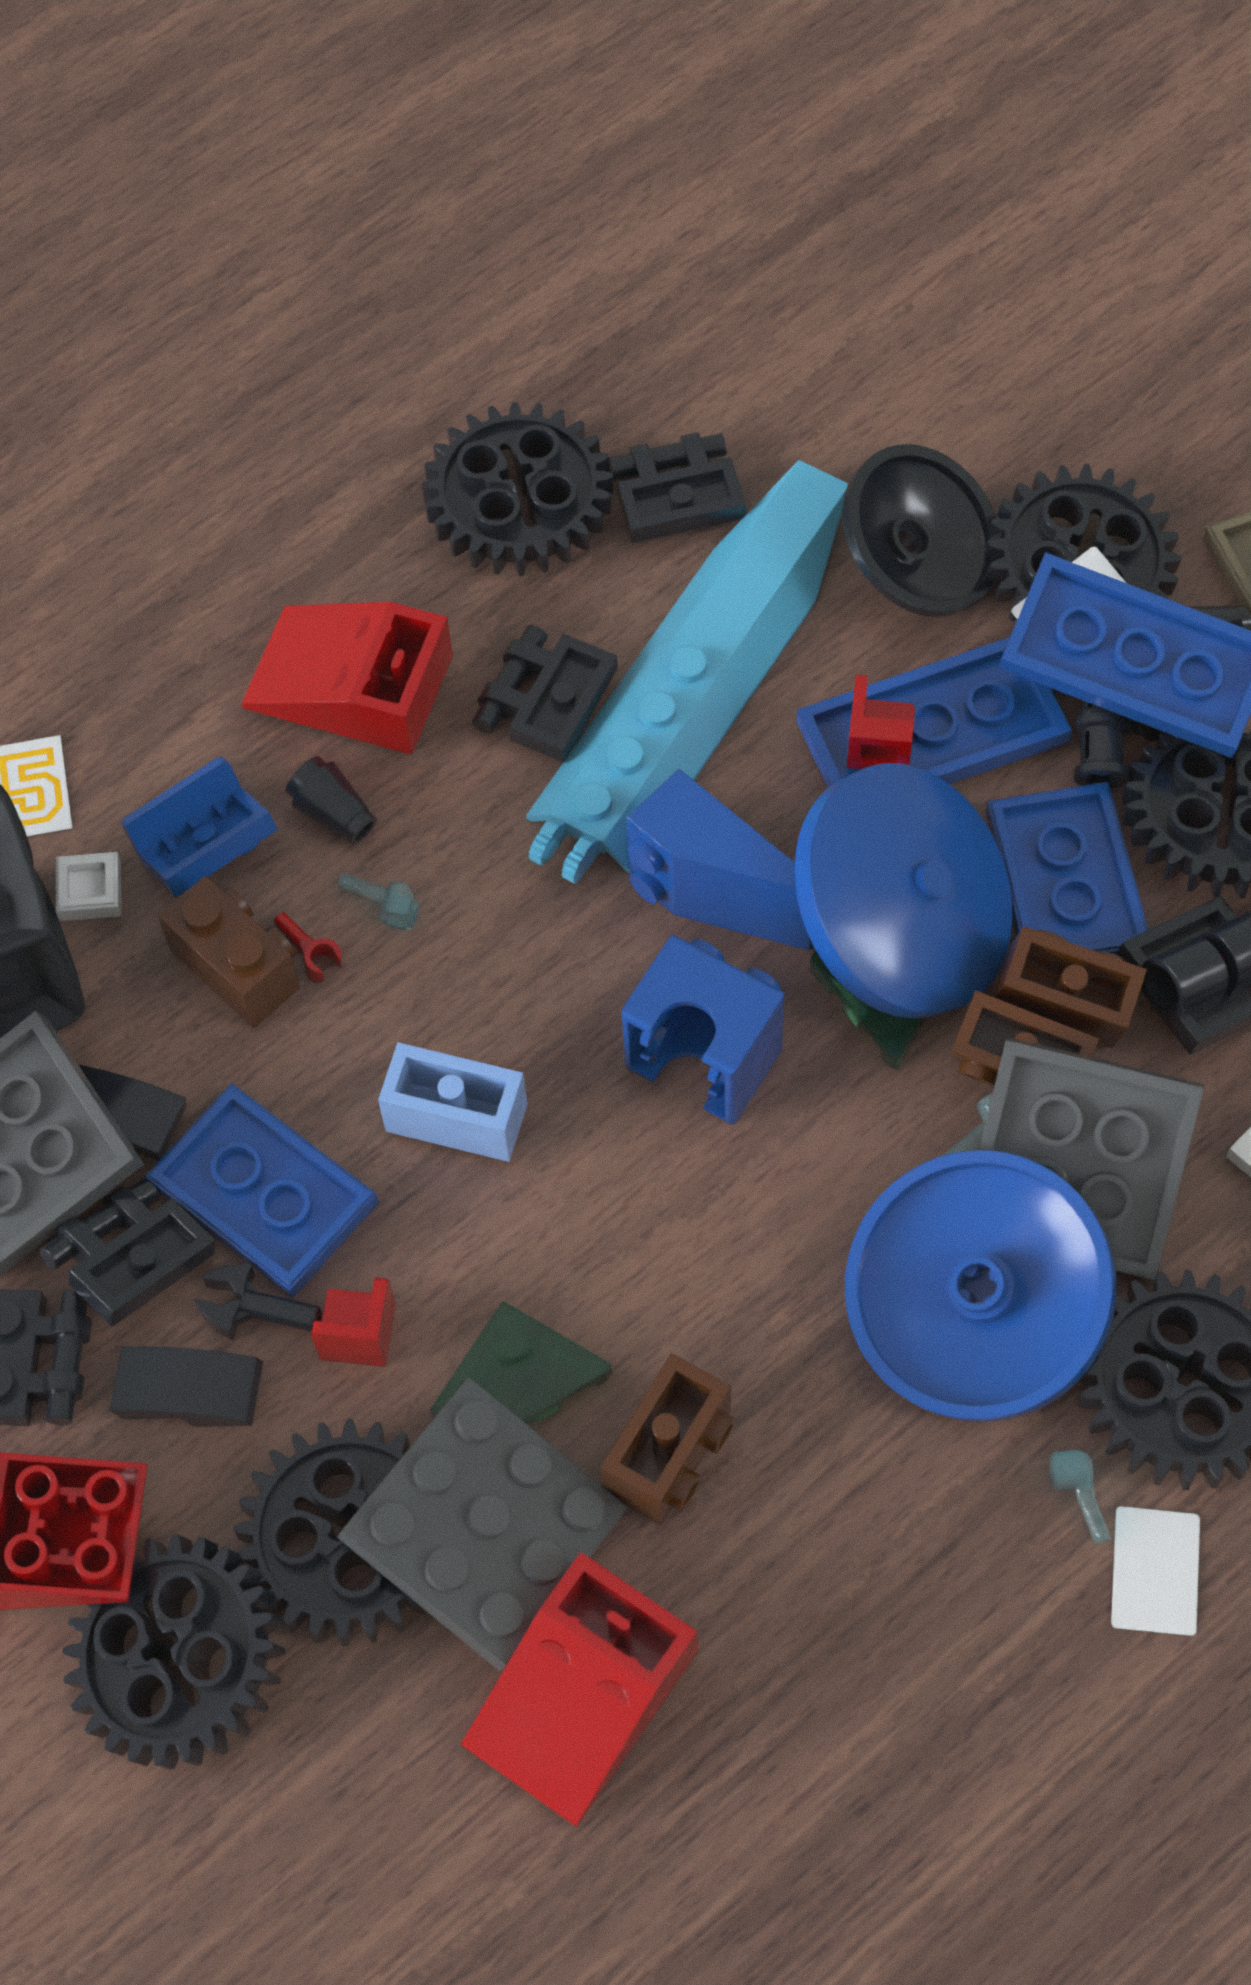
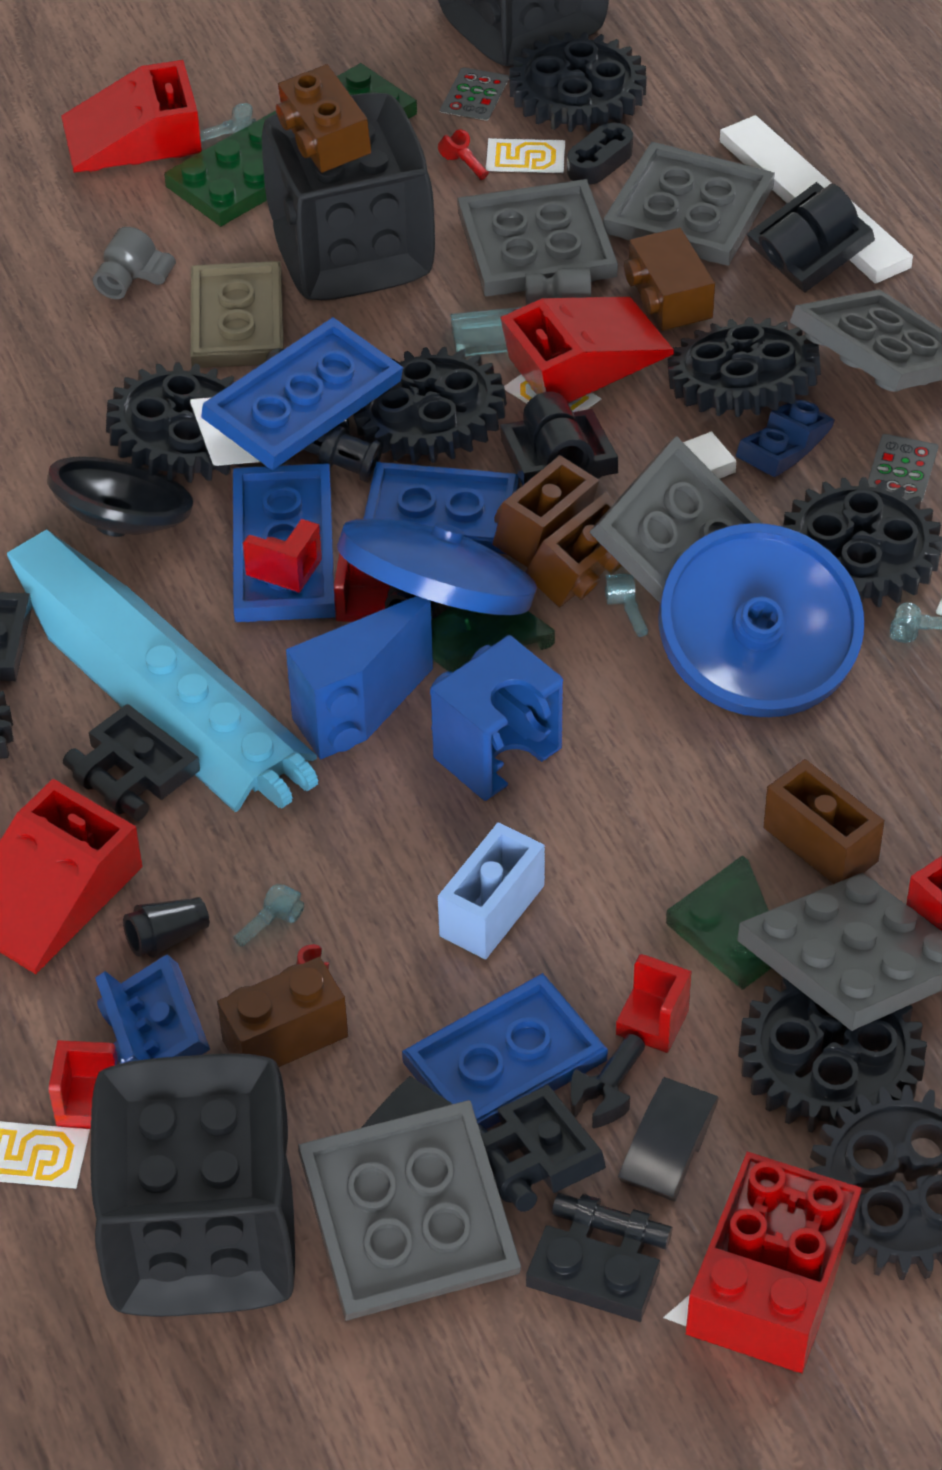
camera: 75 degrees left, 15 degrees down
none -> red panel [49,1040,119,1129]

